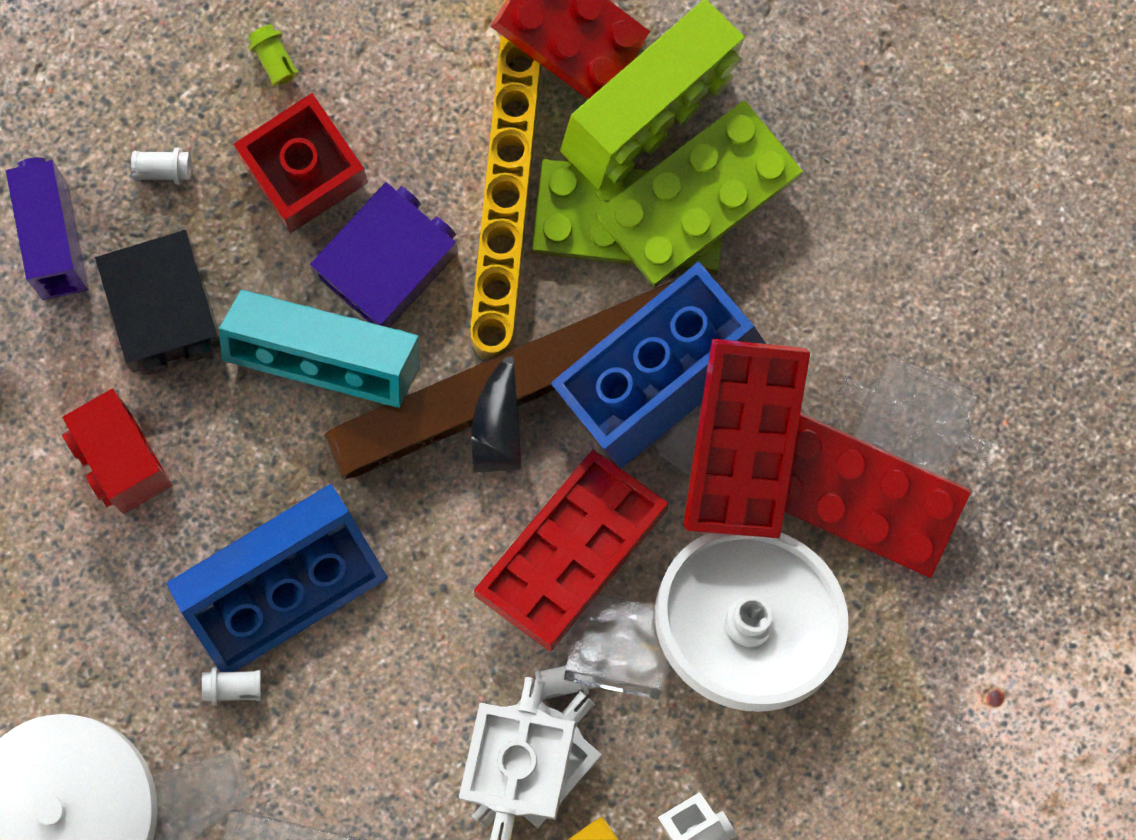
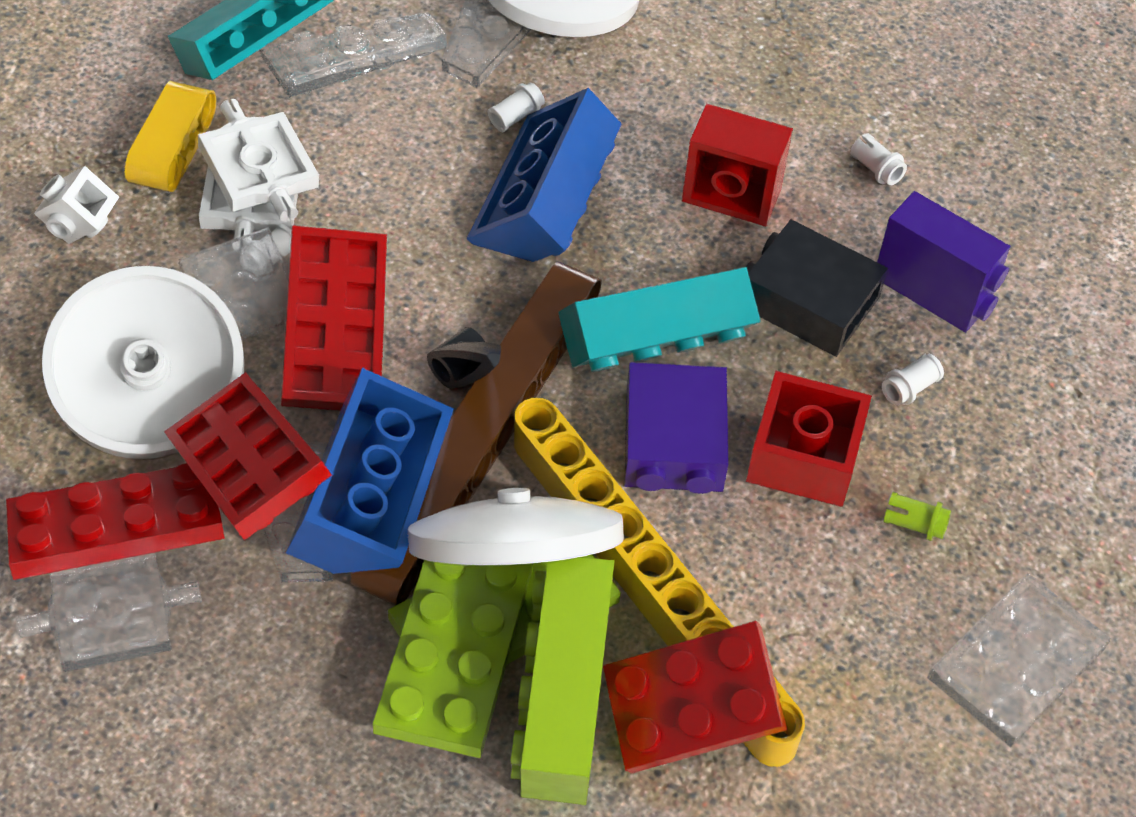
camera: 135 degrees right, 25 degrees down
none -> white dish [408,488,624,565]

